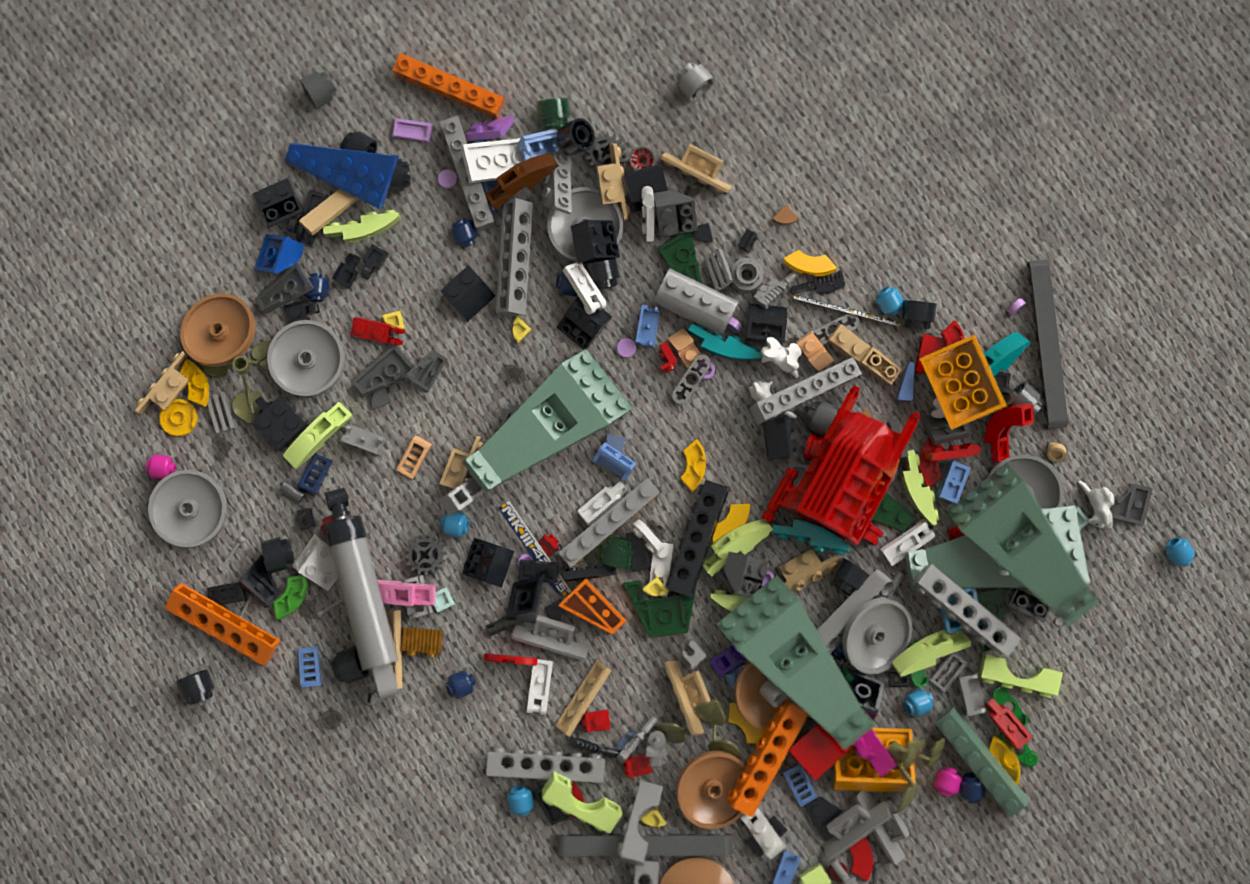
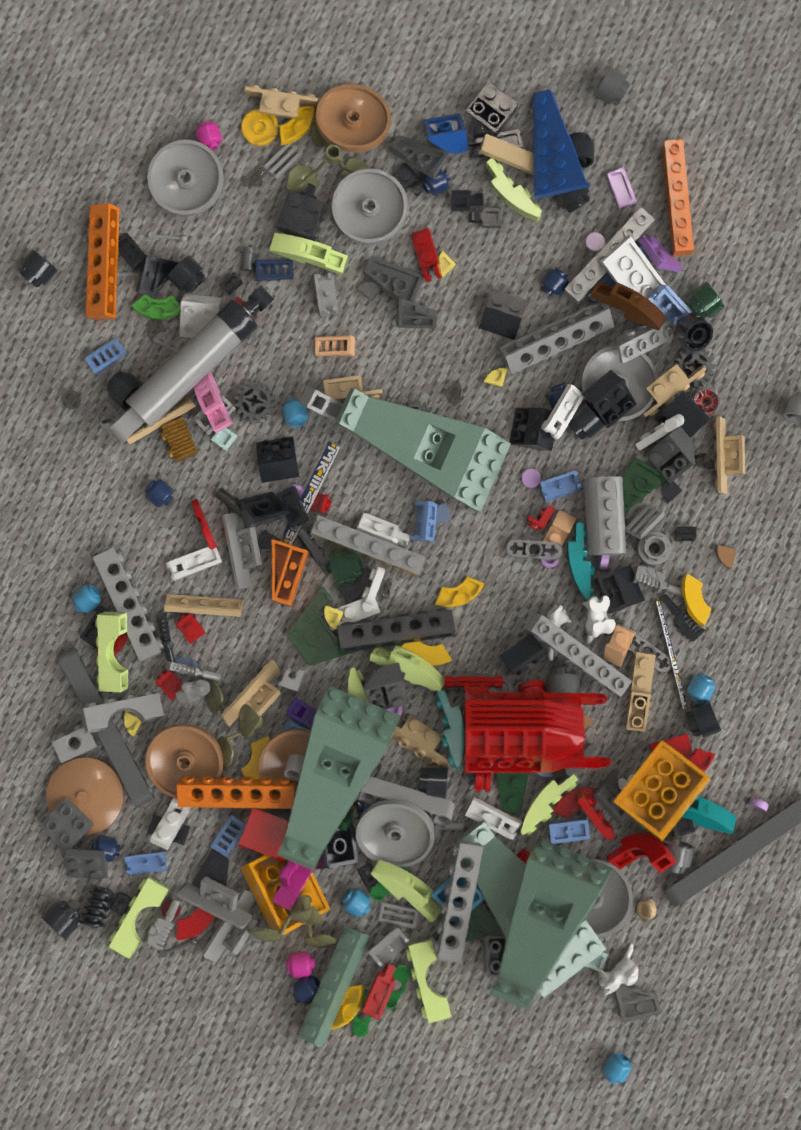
camera: 60 degrees right, 0 degrees up
medium blue slope [896,362,914,402] -> none

